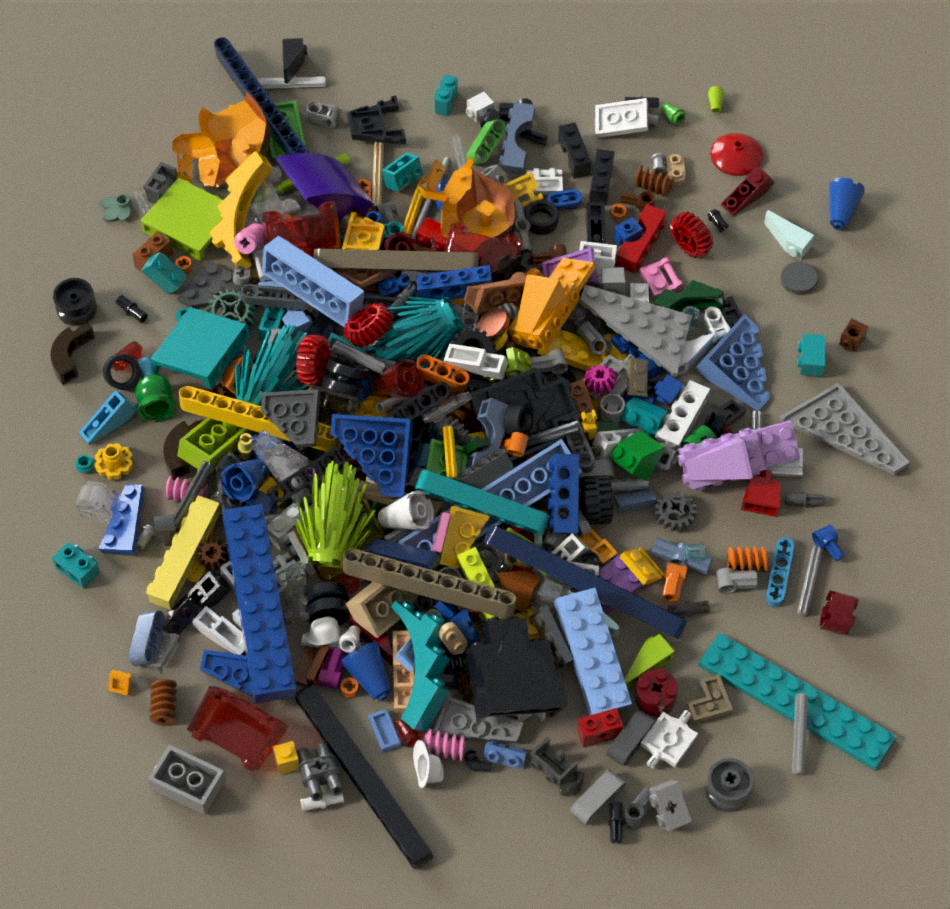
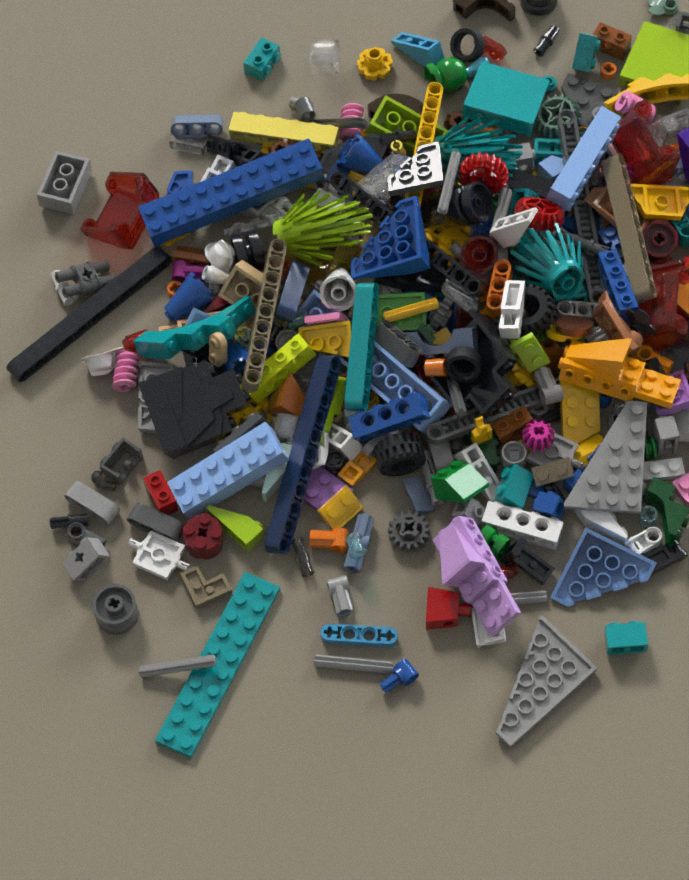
camera: 85 degrees right, 5 degrees up
teal plate [75,454,95,473] -> none
wing [99,484,145,555] -> none
light orange tile [108,670,132,696] -> none
dark orange piece [149,679,177,726] -> none
yellow brick [273,741,299,775] -> none
medium blue tile [368,709,402,753] -> none
black arm [464,750,492,772] -> none
medium blue hinge [483,741,528,770] -> none
dark grey piece [577,321,612,356] -> none
orange piece [727,546,768,571] -> none
dark grey axle [785,491,825,507] -> none
dark red brick [820,590,859,635] -> none
reddish brown brick [839,318,868,352] -> none
none -> black axle [380,130,417,145]
none -> light grey axle [437,151,461,215]
none -> white slope [490,207,538,248]

